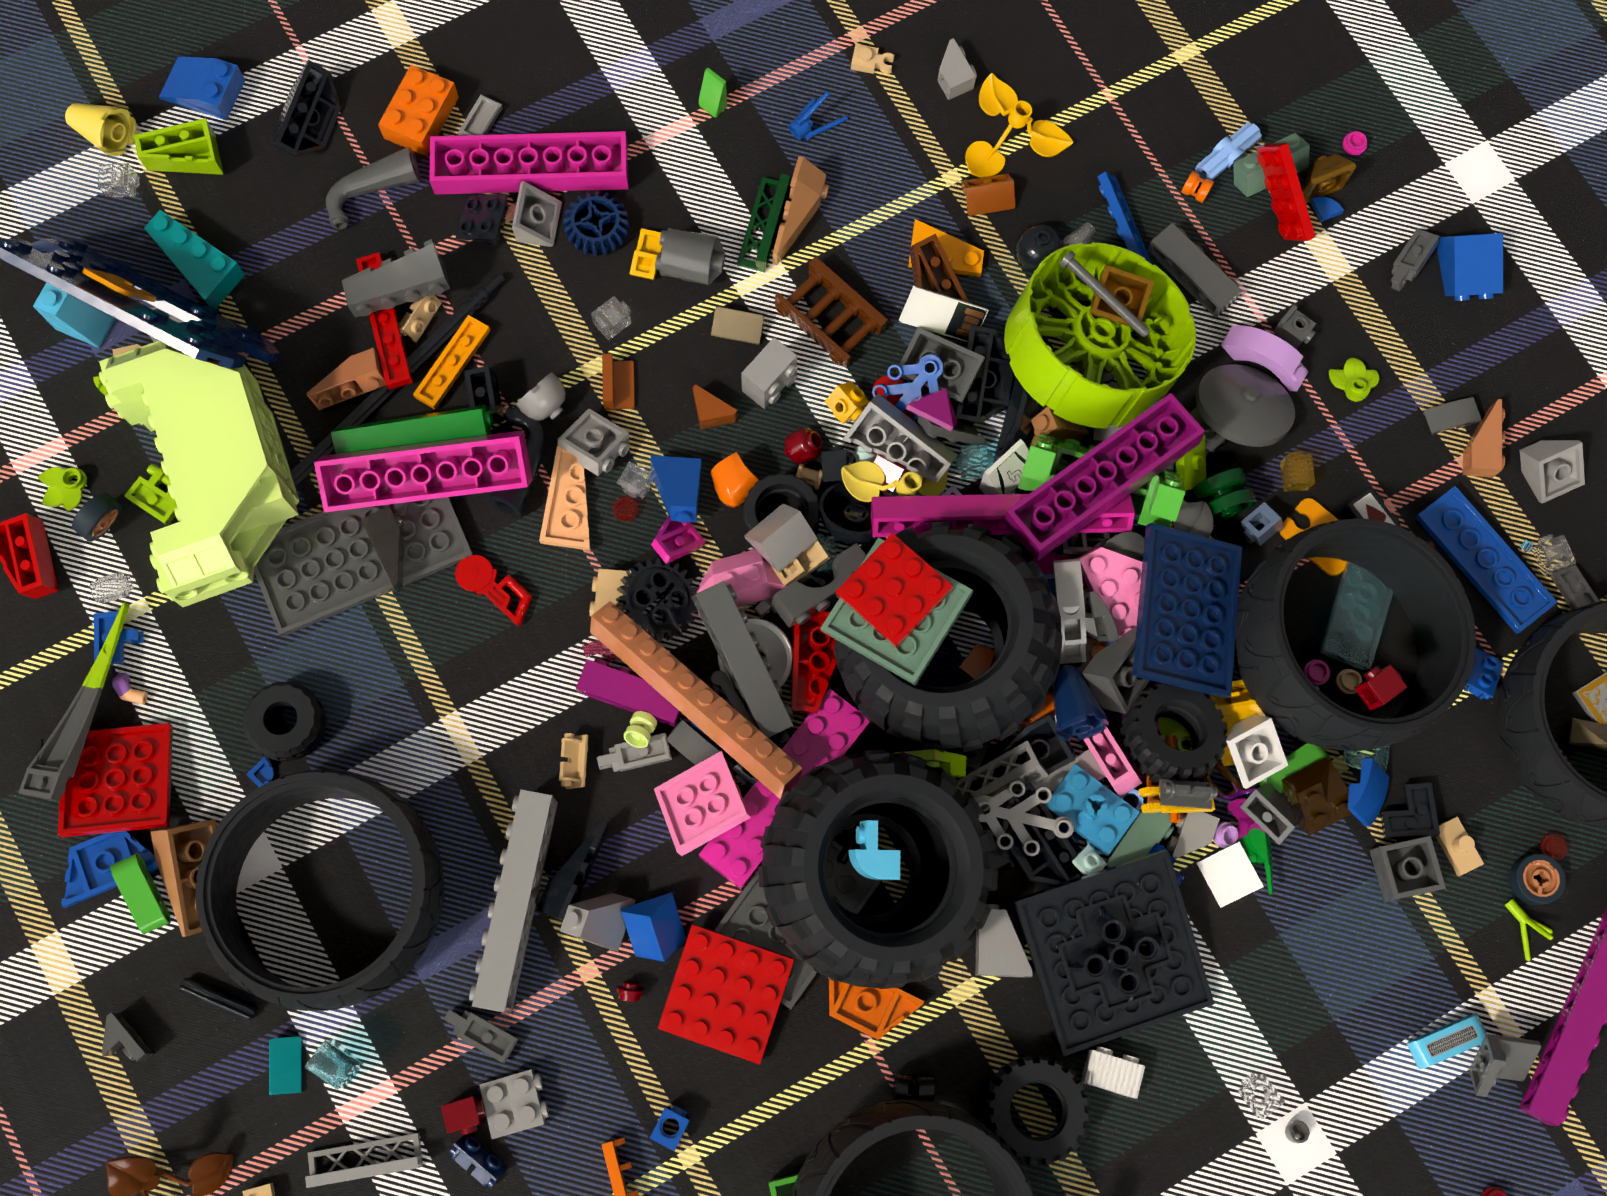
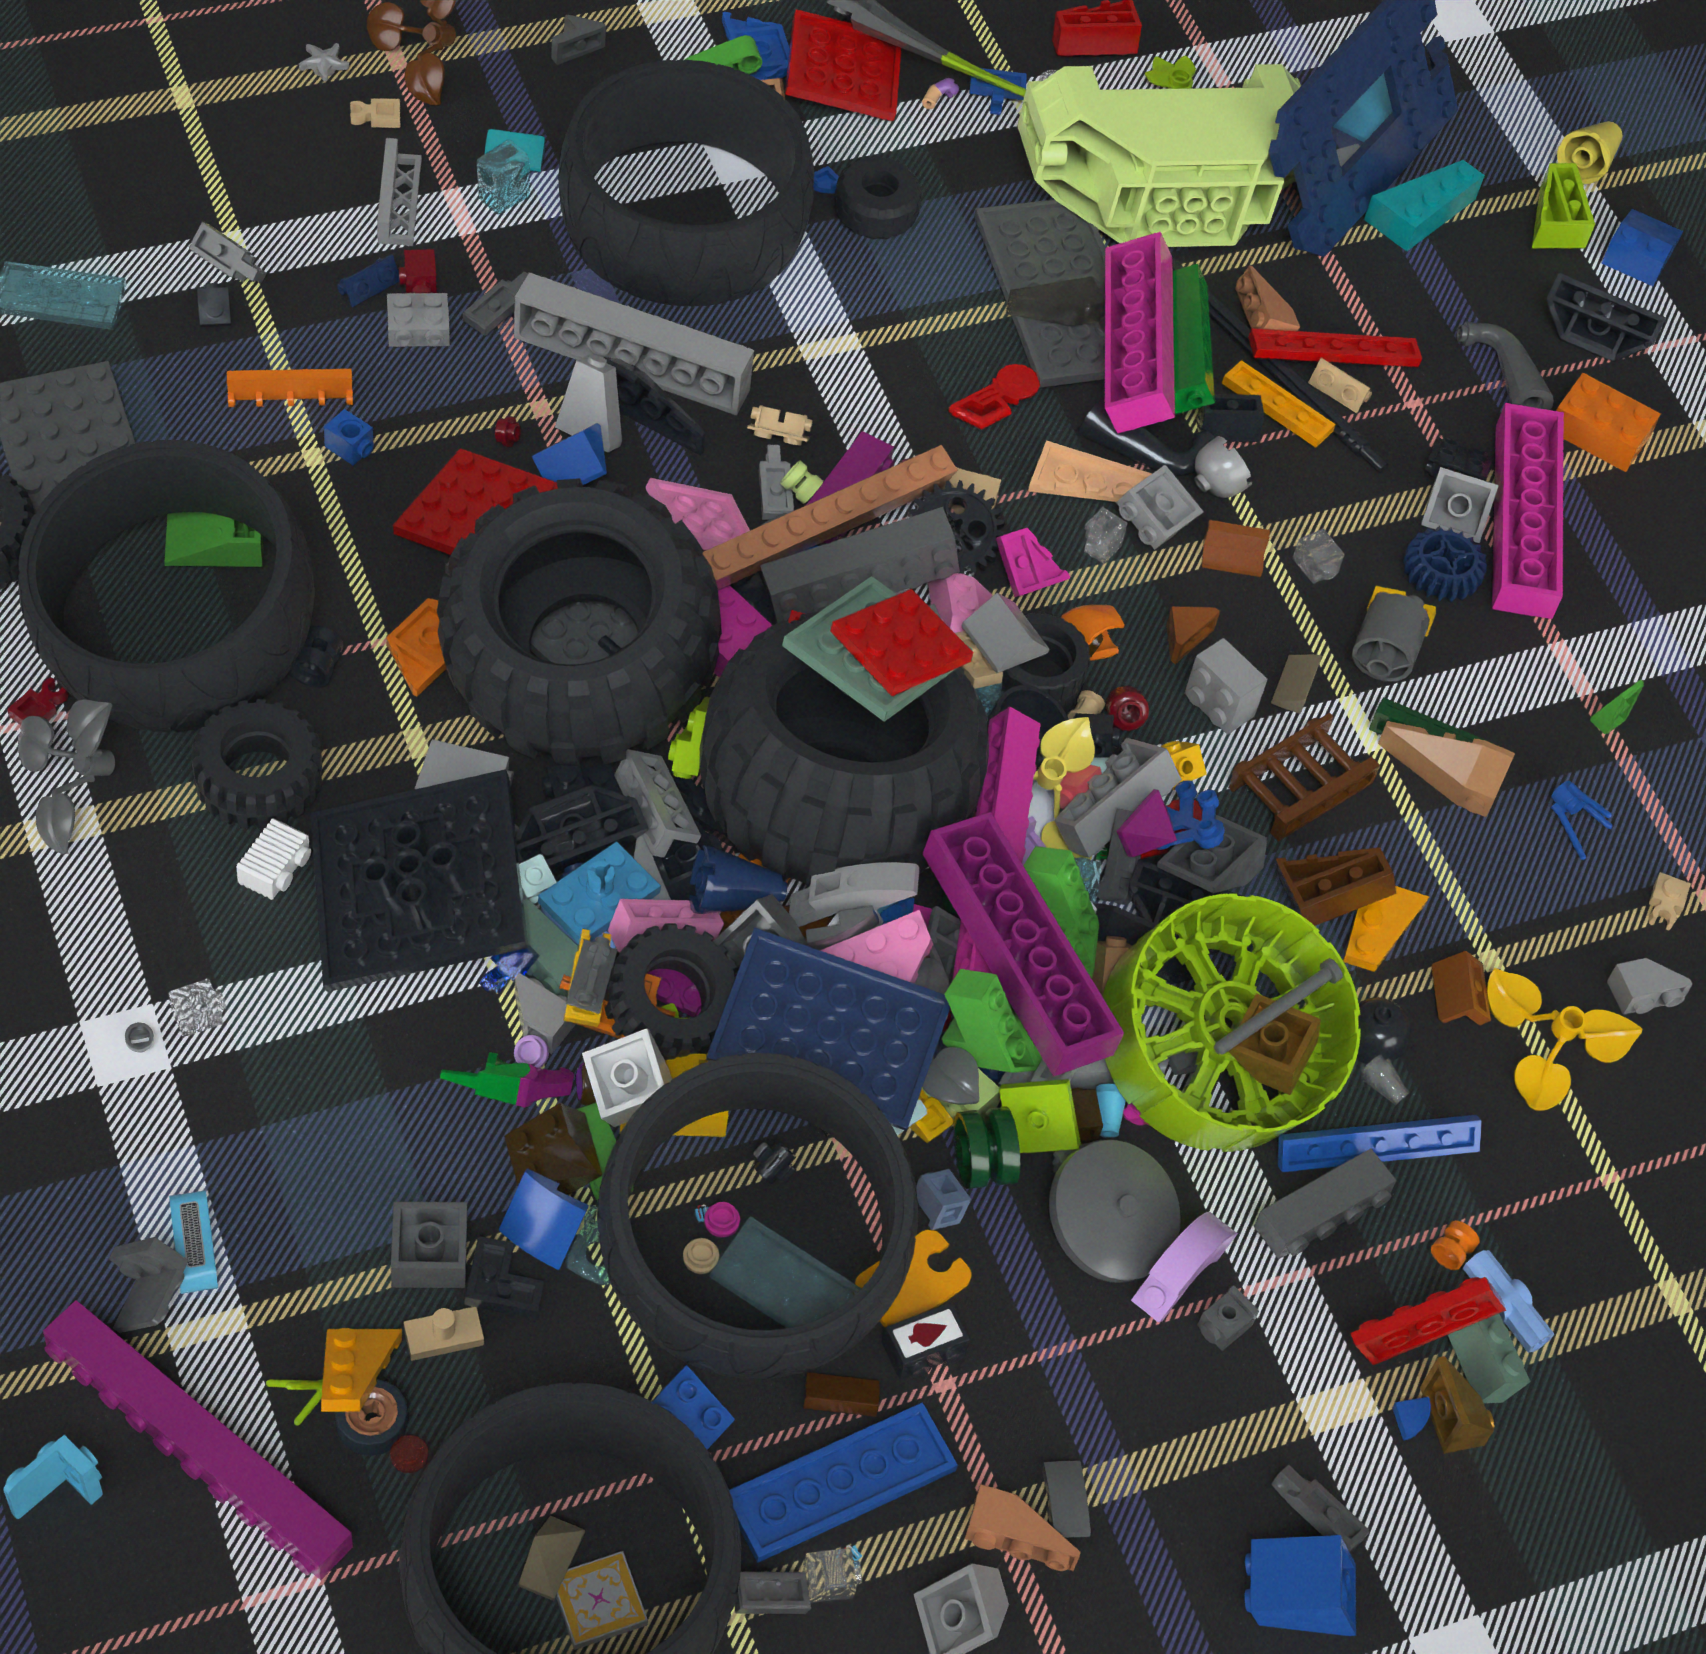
camera: 95 degrees right, 20 degrees down
black wheel [72,492,122,542] -> none
light orange piece [82,267,157,302] -> none
clear brick [98,163,139,198] -> none
dark grey wedge [342,239,451,317] -> none
light grey tile [458,95,503,136] -> none
clear red plate [613,497,638,522] -> none
blue slope [650,455,702,523] -> none
medium azure brick [849,820,900,880] -> none
white piece [899,285,989,342] -> none
light grey plant [975,781,1074,856] -> none
white sticker [1197,842,1264,908] -> none
dark grey slope [1240,783,1297,845] -> none
clear yellow brick [1280,451,1315,491] -> none
lime plate [1329,357,1379,402] -> none
dark pink plate [1342,131,1367,155] -> none
dark red brick [1354,665,1407,711] -> none
none -> light orange wing [321,1328,402,1412]

